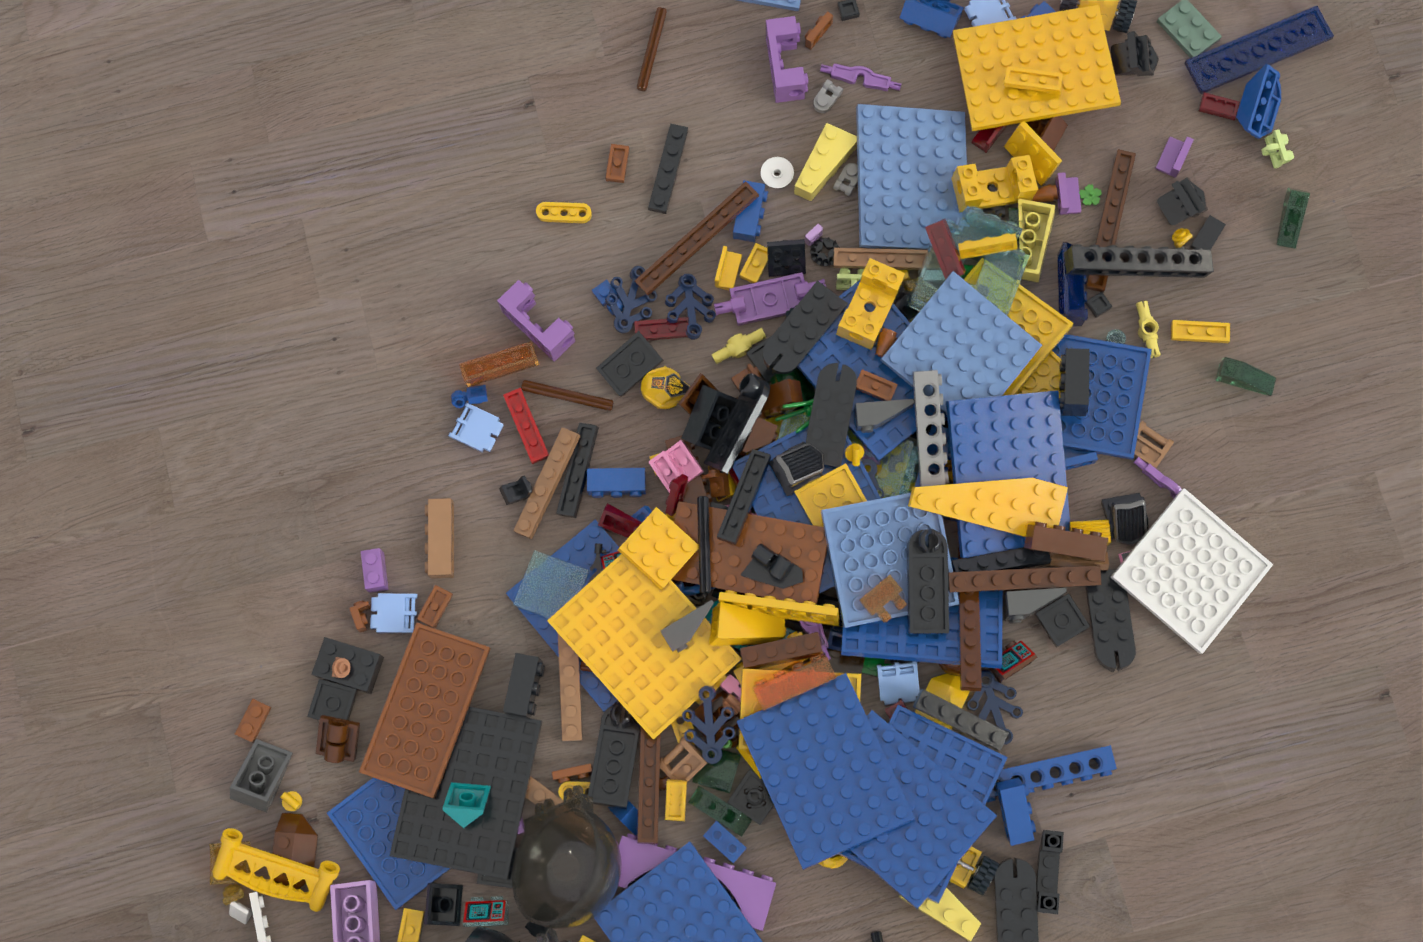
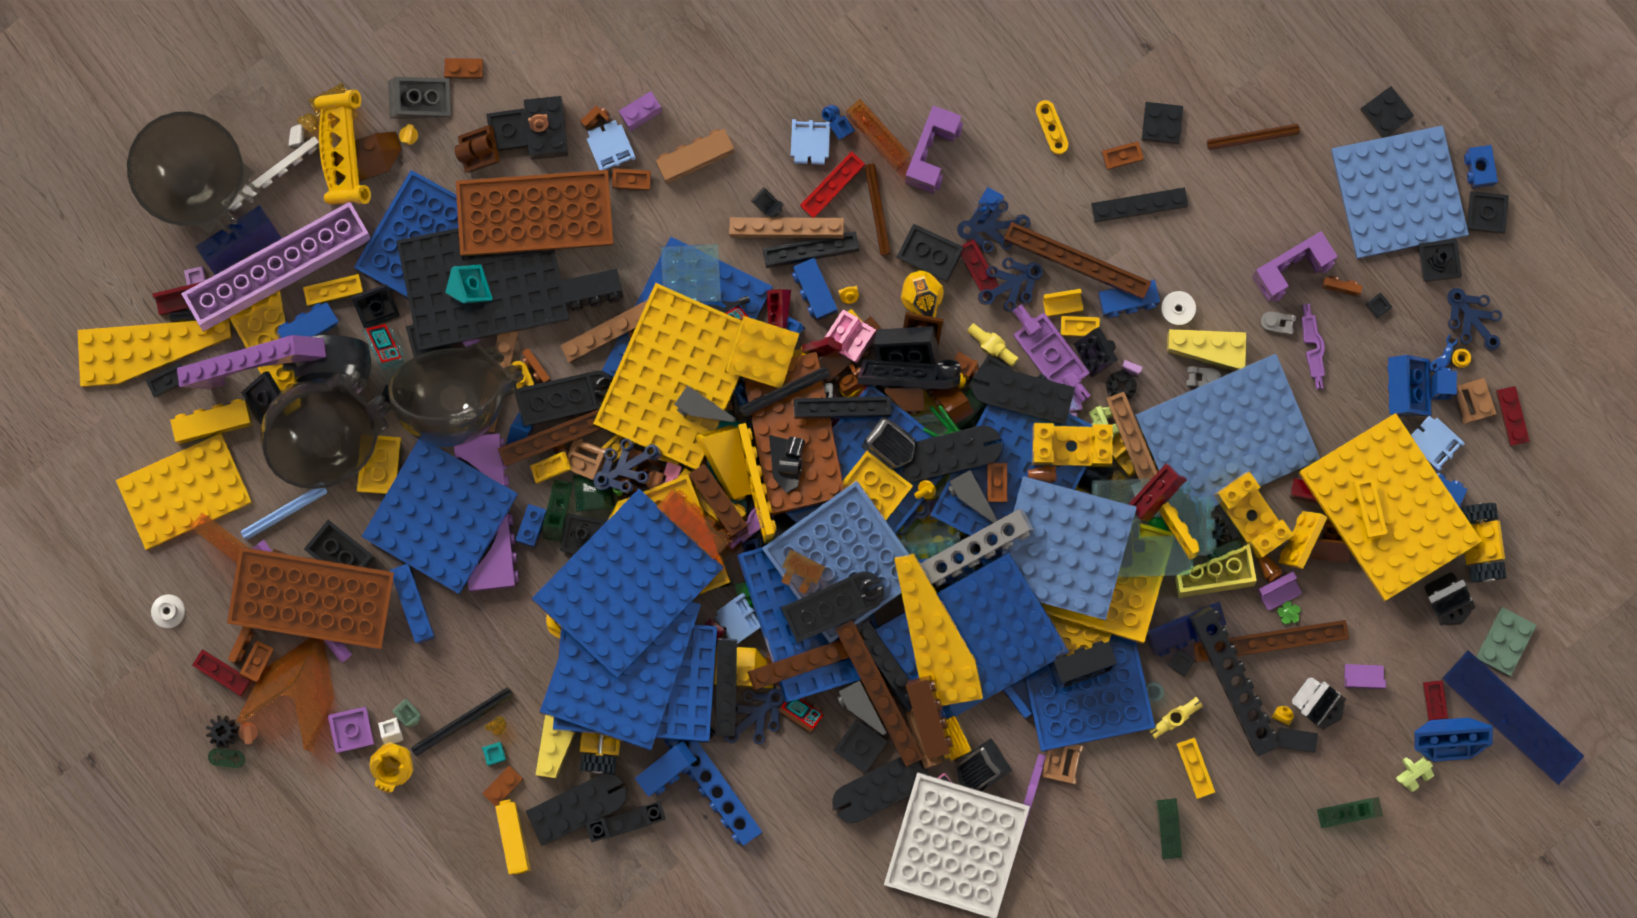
camera: 65 degrees right, 5 degrees up
none -> yellow plate [838,286,859,304]
none -> black plate [1141,102,1183,144]

